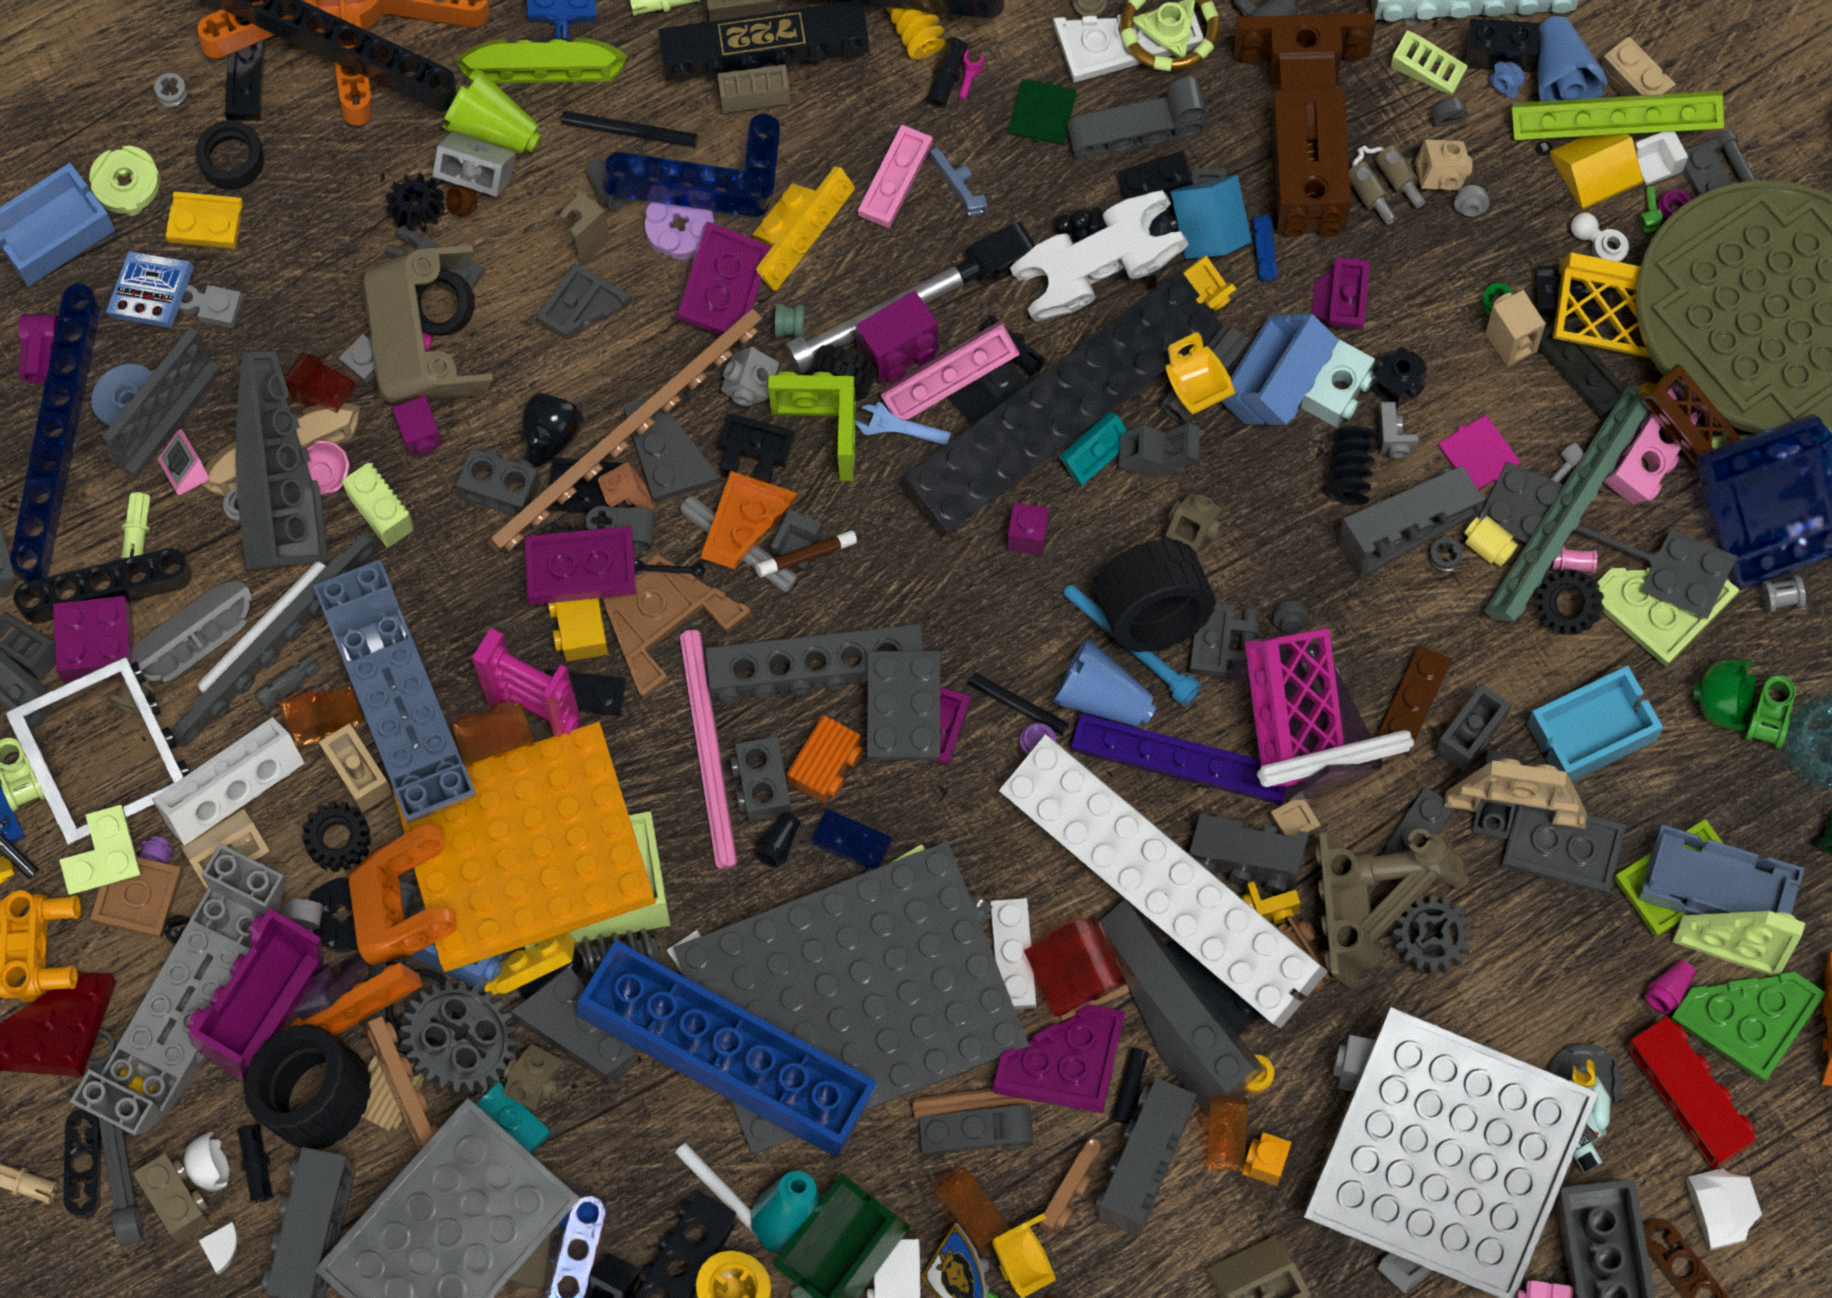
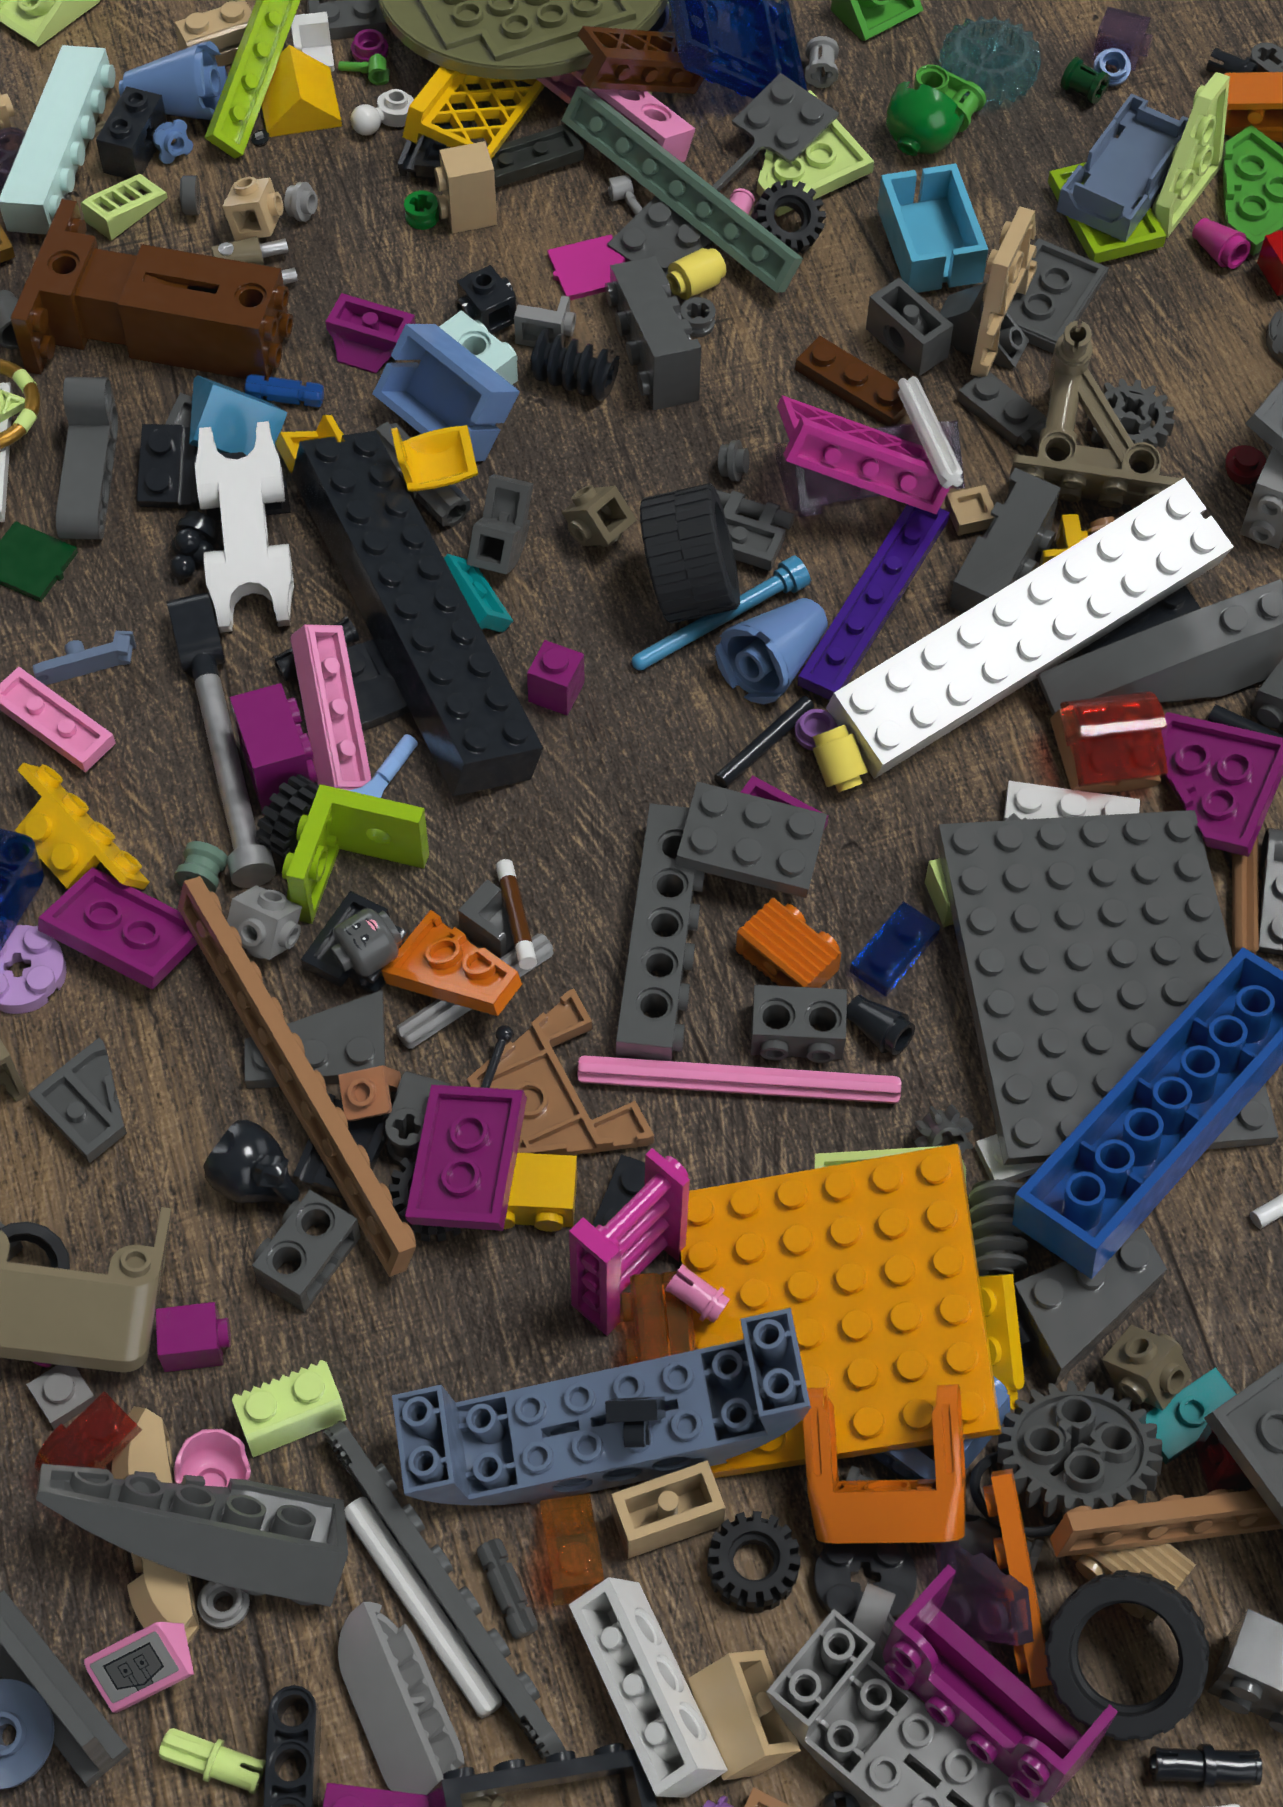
camera: 80 degrees left, 10 degrees down
none -> dark grey head [330,908,402,977]
none -> black tile [605,1396,666,1448]
none -> bright pink pin [665,1264,730,1324]
none -> light yellow brick [812,724,868,792]
none -> dark grey gear [914,1104,974,1155]

